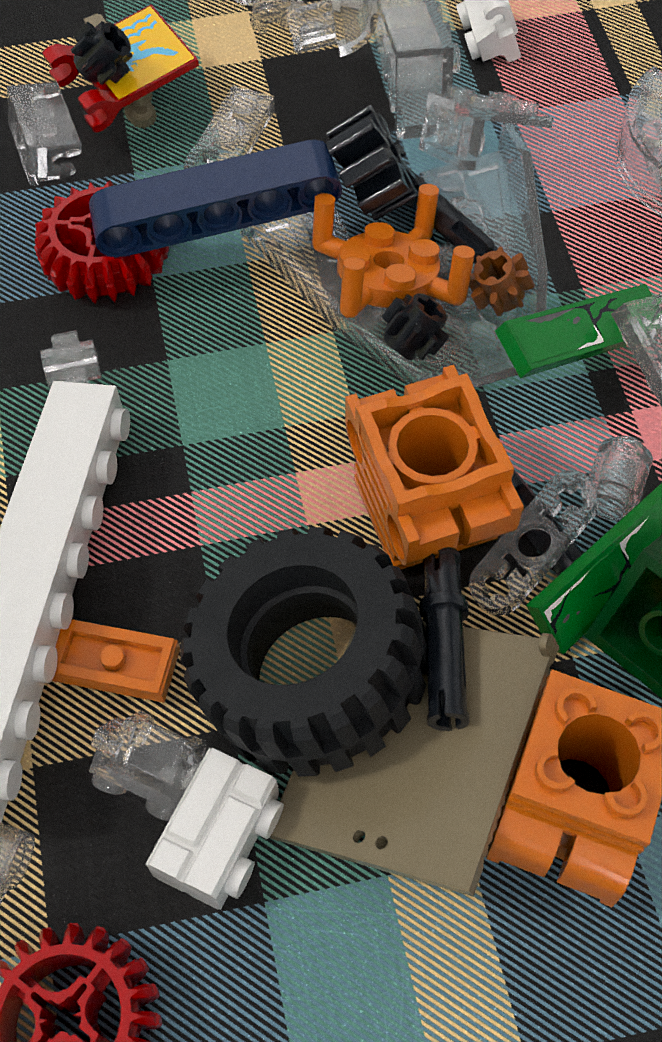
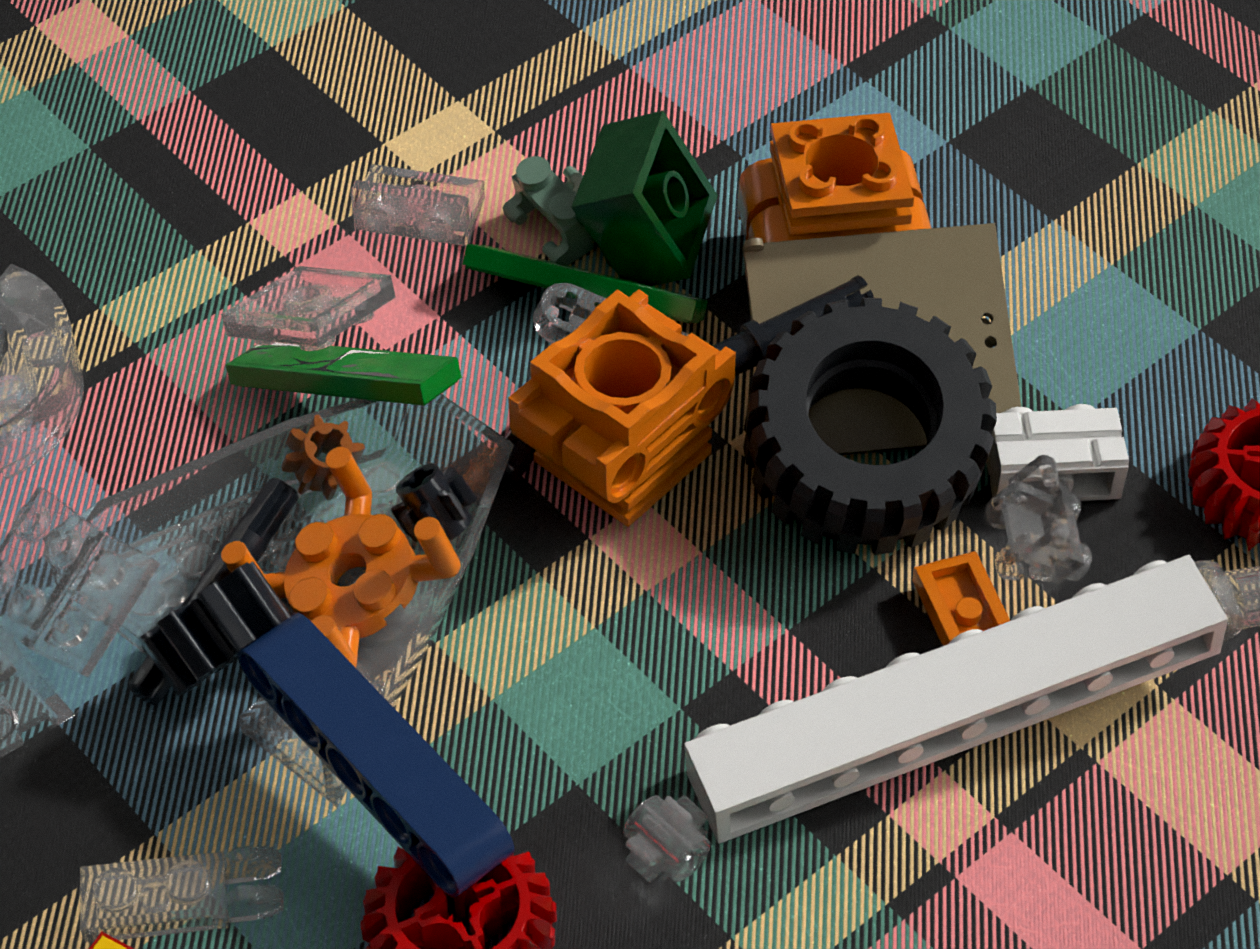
camera: 120 degrees left, 10 degrees down
clear brick [584,436,653,521] -> none

